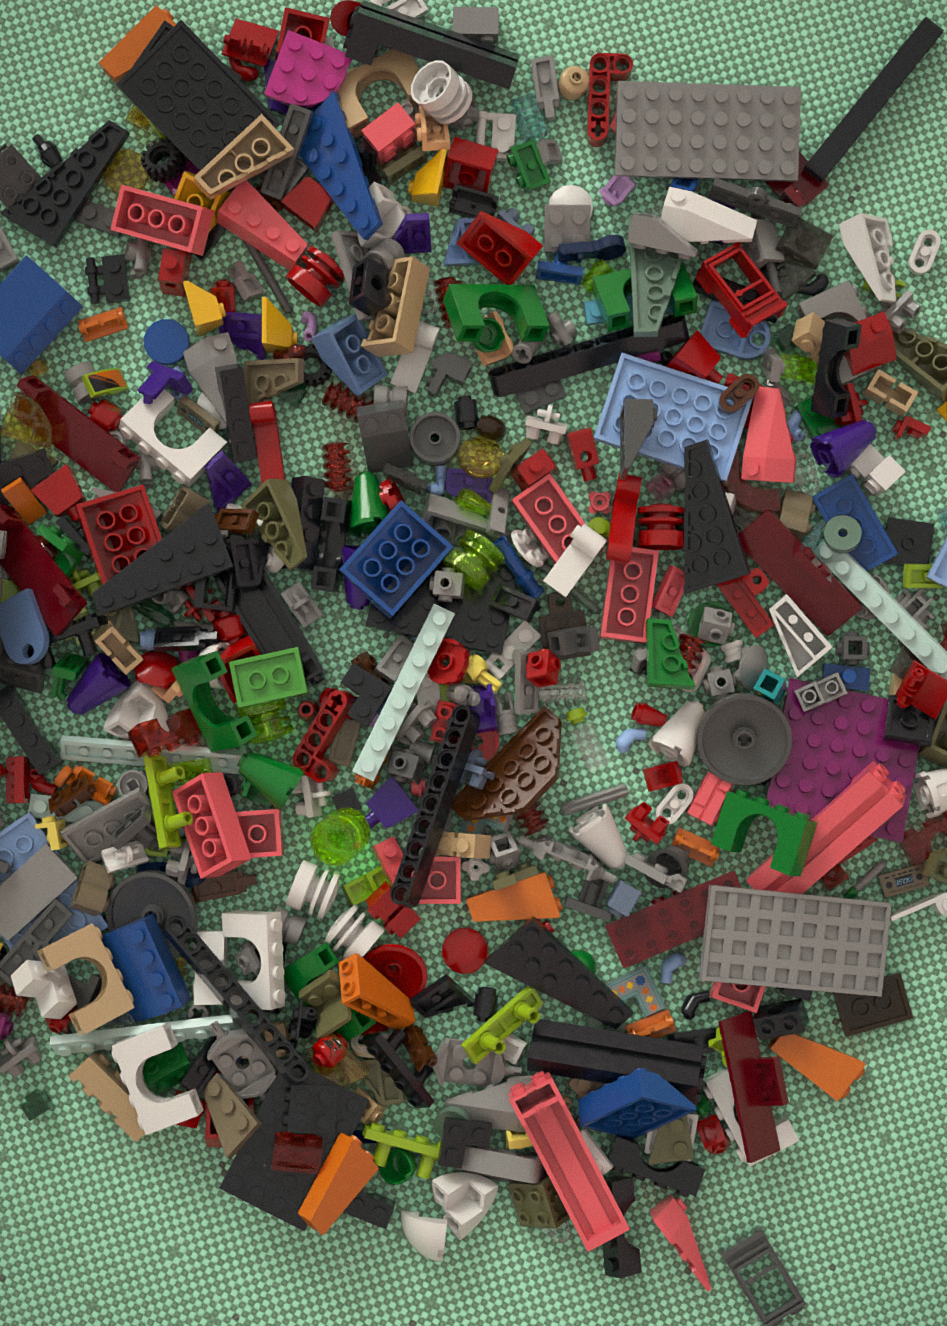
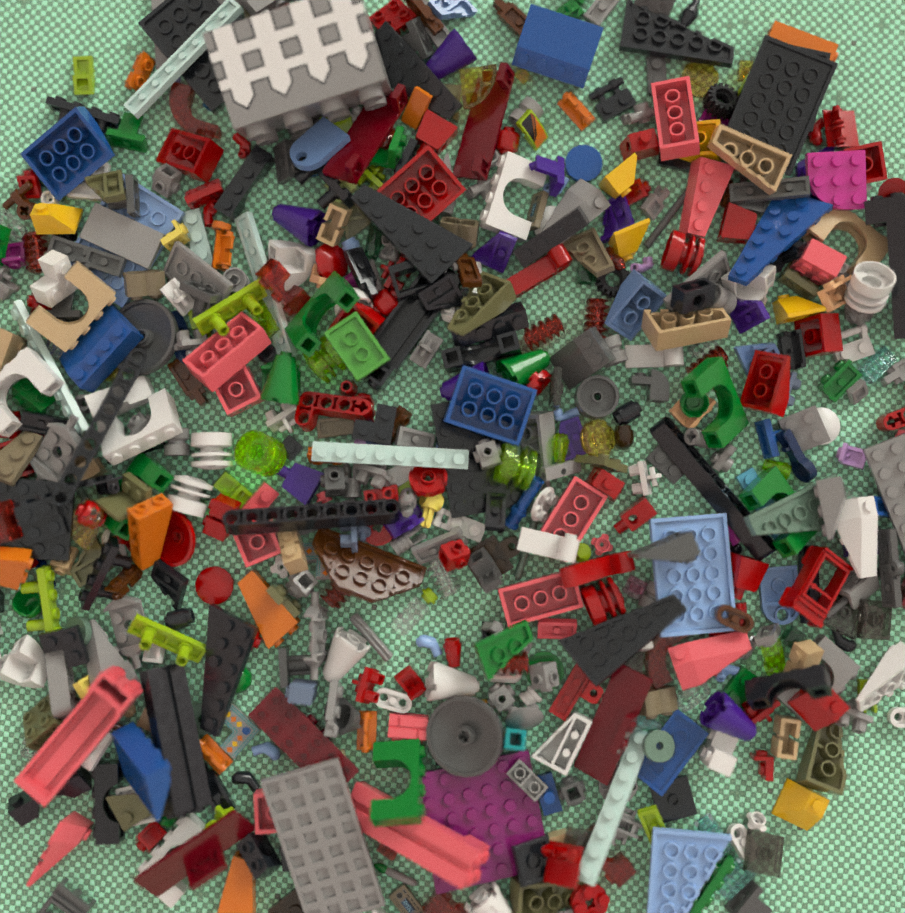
camera: 65 degrees right, 0 degrees up
reddish brown hinge [48,774,97,817] -> none
green piece [50,652,89,701] -> none

